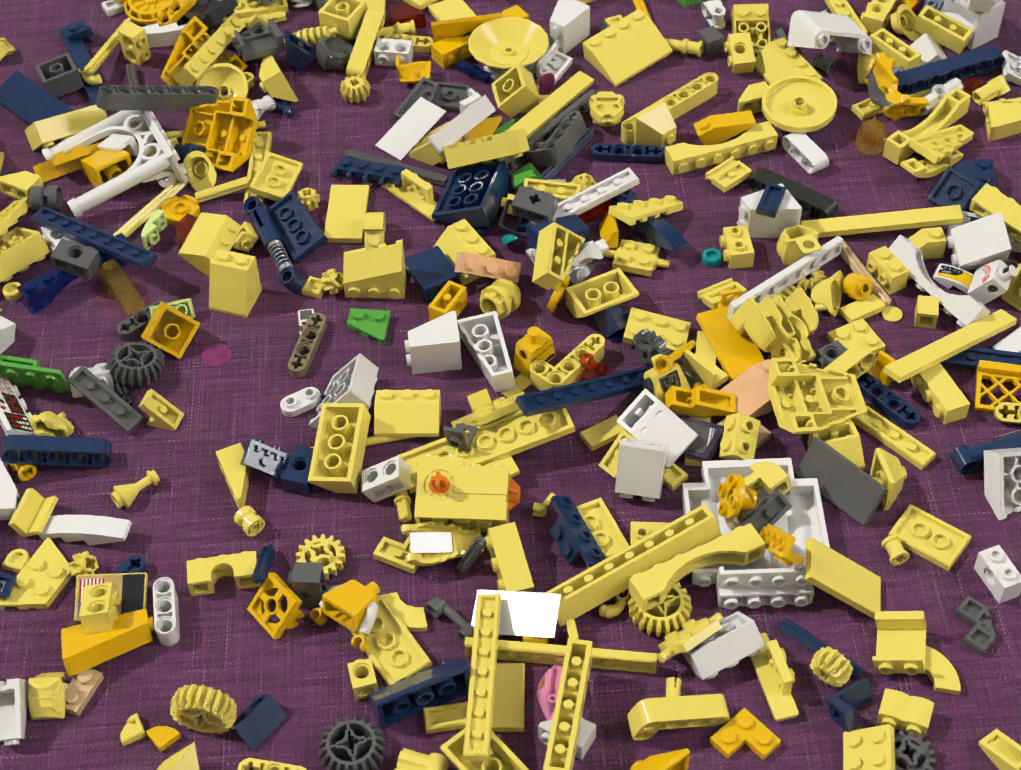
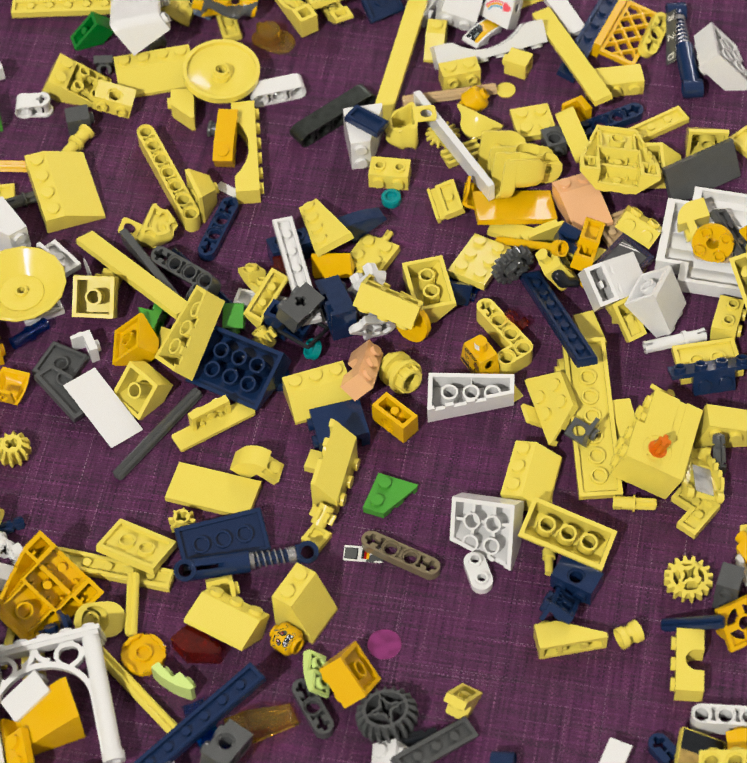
camera: 75 degrees left, 5 degrees up
light yellow piece [110,470,160,509] -> none
dark blue hinge [331,157,409,188] -> none
brick [361,455,411,503] -> none
white slope [404,311,462,375] -> none
white tile [428,95,496,154] -> none
light yellow plate [705,156,752,193] -> none
light yellow tile [839,294,885,323] -> none
none -> yellow head [269,622,304,656]
none -> dark blue bracket [554,221,581,254]
none -> white pin [642,328,707,354]

